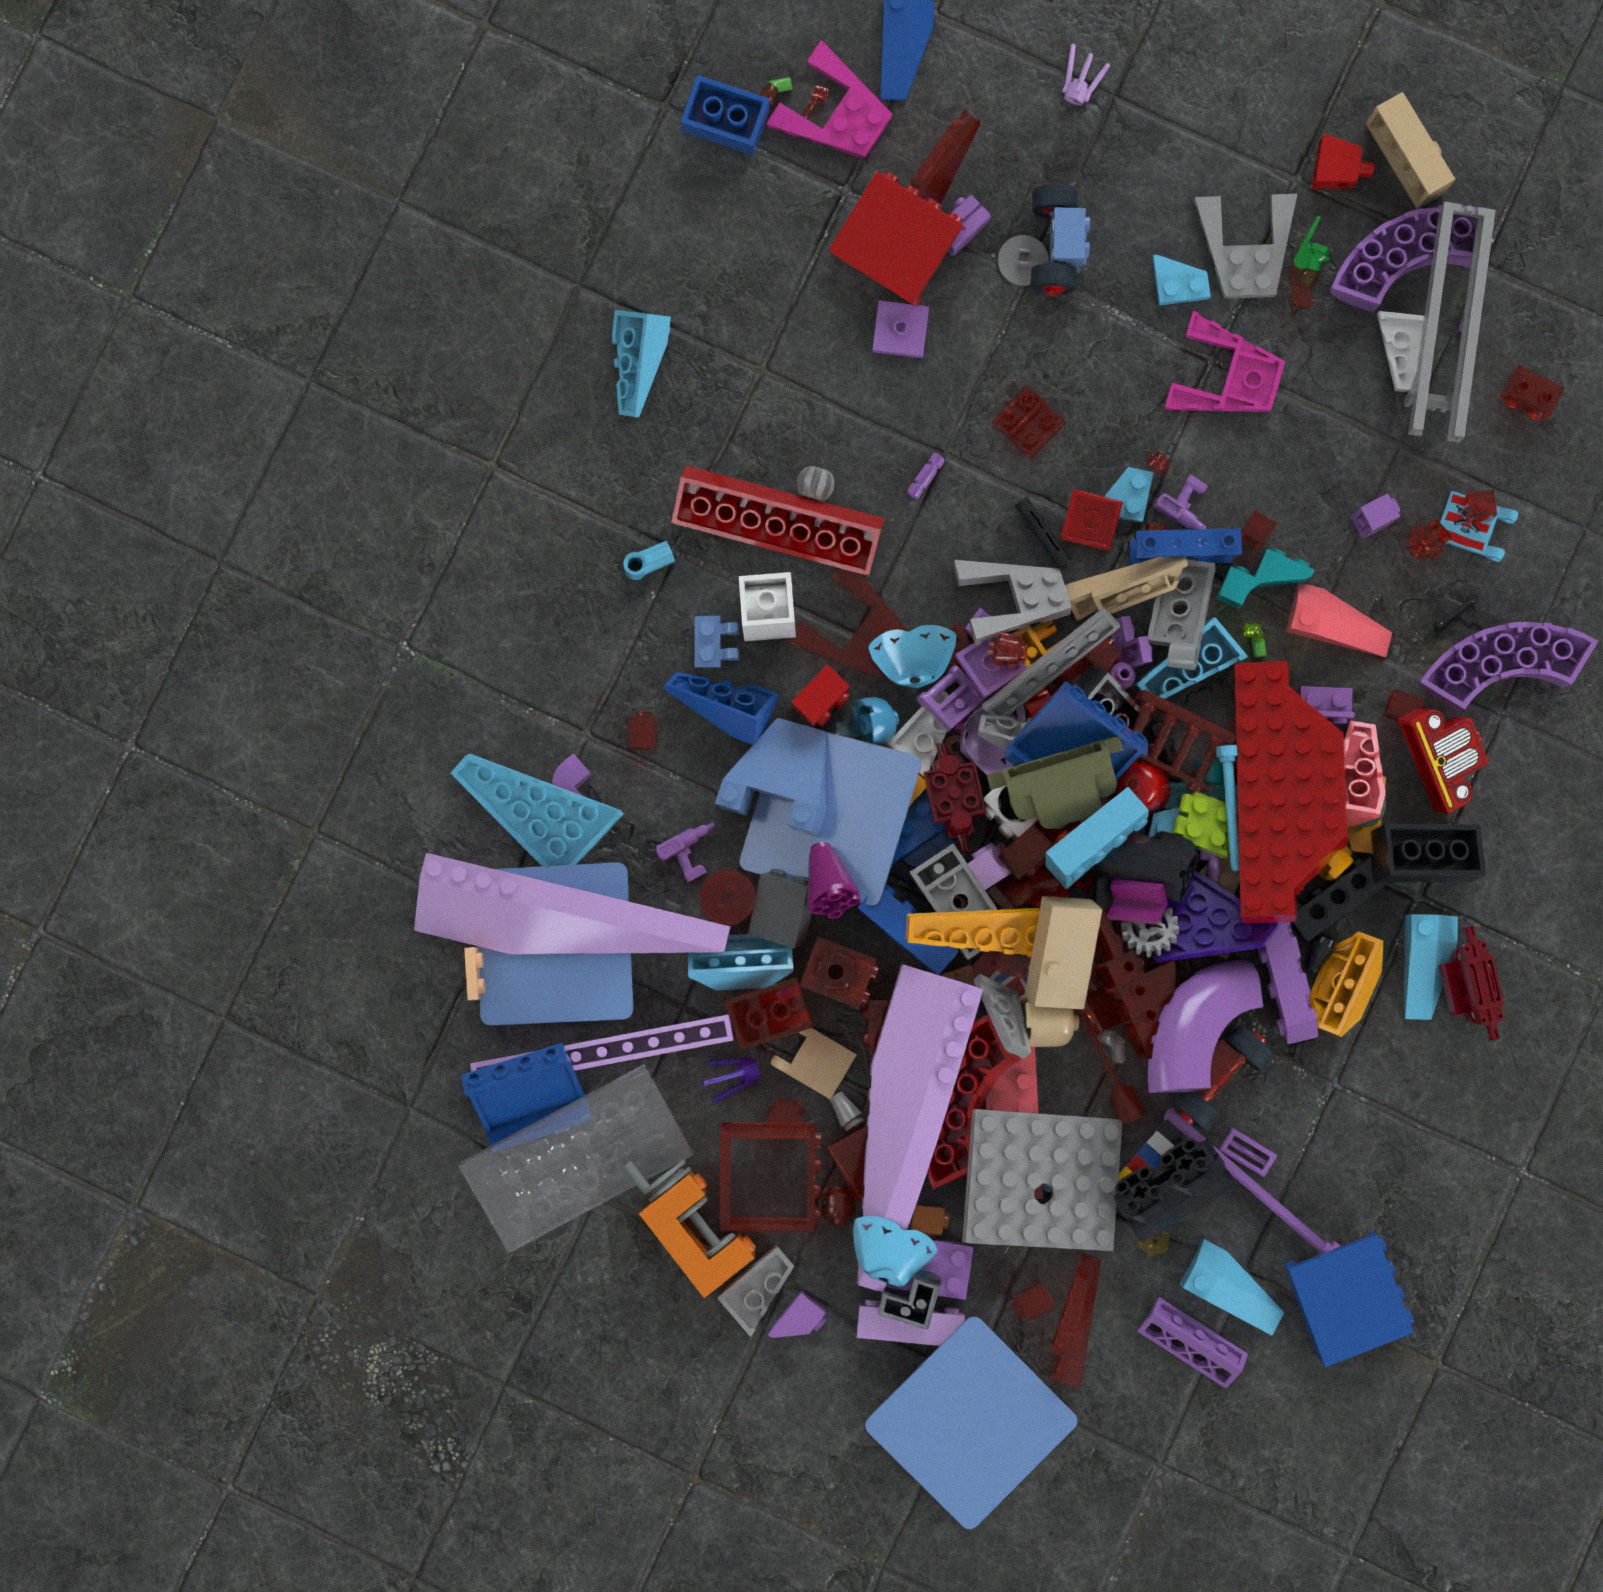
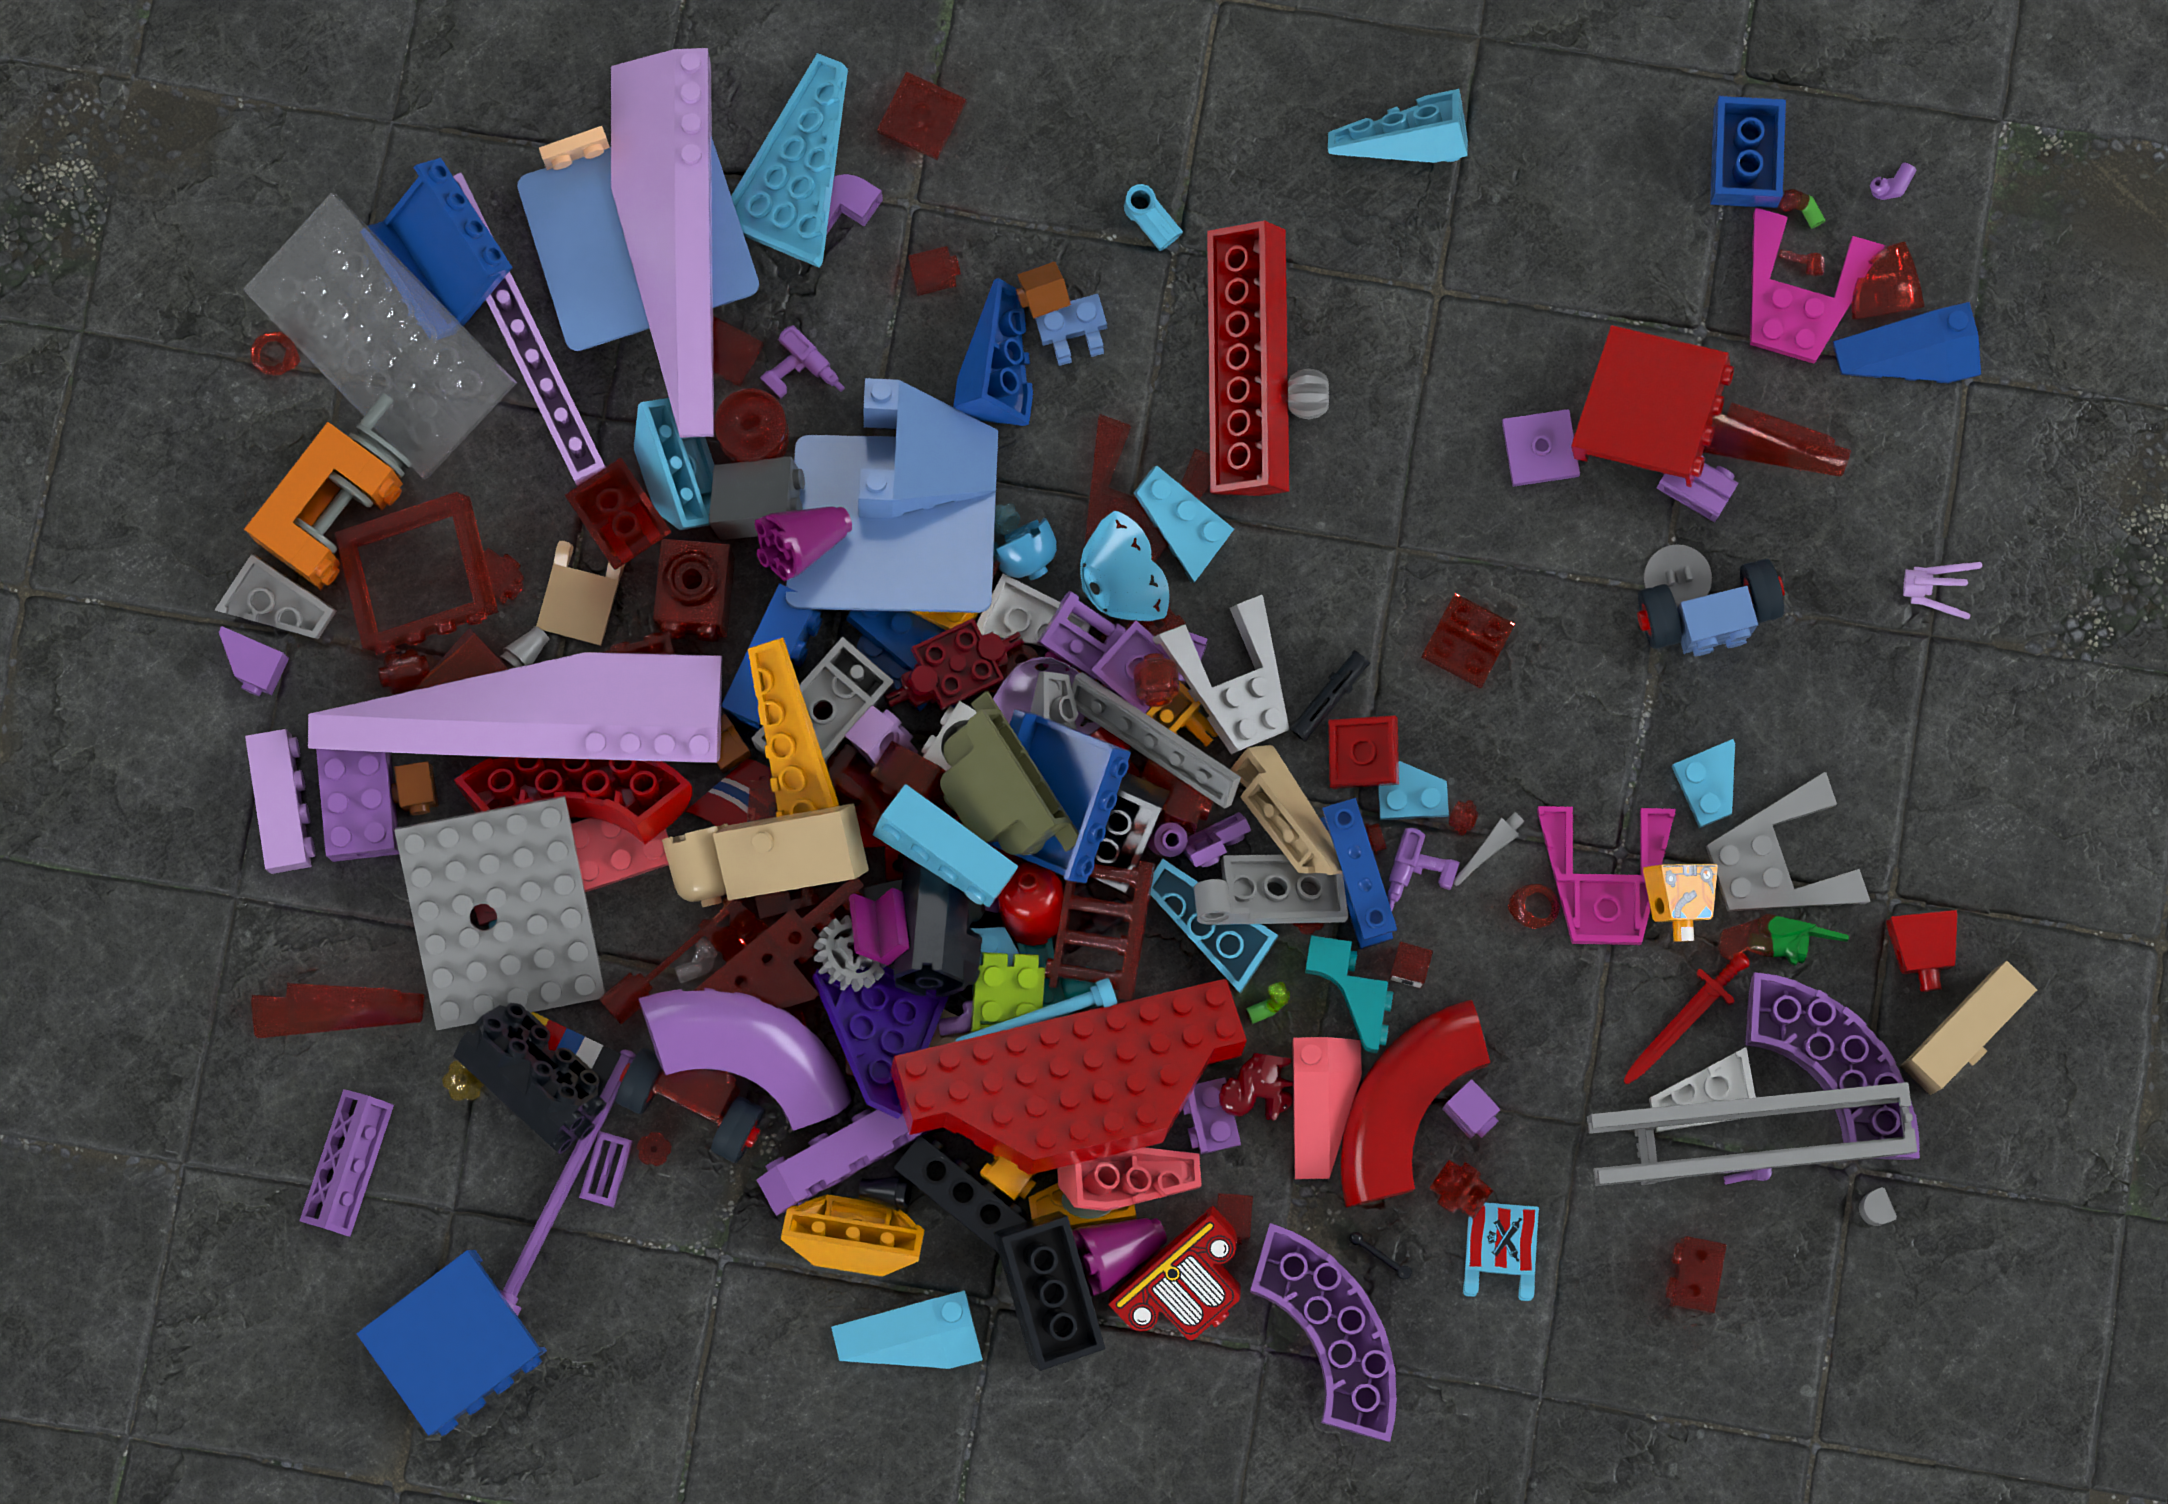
camera: 75 degrees right, 5 degrees down
dark purple plant [701,1056,761,1103] -> none
white brick [739,572,796,641] -> none
red brick [791,665,850,728] -> none
medium azure piece [853,1216,938,1287] -> none
medium blue piece [865,1317,1077,1529] -> none
black brick [878,1270,941,1330] -> none
medium lavender axle [907,453,945,499] -> none
light grey wing [973,974,1031,1058] -> none
clear red brick [1012,1281,1055,1321] -> none
medium azure wedge [1179,1238,1284,1335] -> none
dark red piece [1439,925,1504,1041] -> none
clear red brick [1463,489,1497,524] -> none
none -> clear red piece [250,332,300,375]
none -> clear red plate [637,1132,671,1166]
none -> clear red plate [713,316,764,387]
none -> clear red plate [877,71,967,161]
none -> dark orange brick [1015,261,1071,319]
none -> magenta cone [1072,1218,1167,1297]
none -> medium azure wing [1134,466,1234,583]
none -> dark red animal [1219,1053,1293,1121]
none -> red brick [1341,999,1490,1208]
none -> light grey piece [1453,812,1524,886]
none -> clear red piece [1508,883,1560,928]
none -> red sword [1624,952,1750,1084]
none -> light orange torso [1643,864,1717,942]
none -> clear red brick [1852,241,1925,319]
none -> light grey brick [1859,1187,1897,1226]
none -> medium lavender arm [1870,162,1917,200]

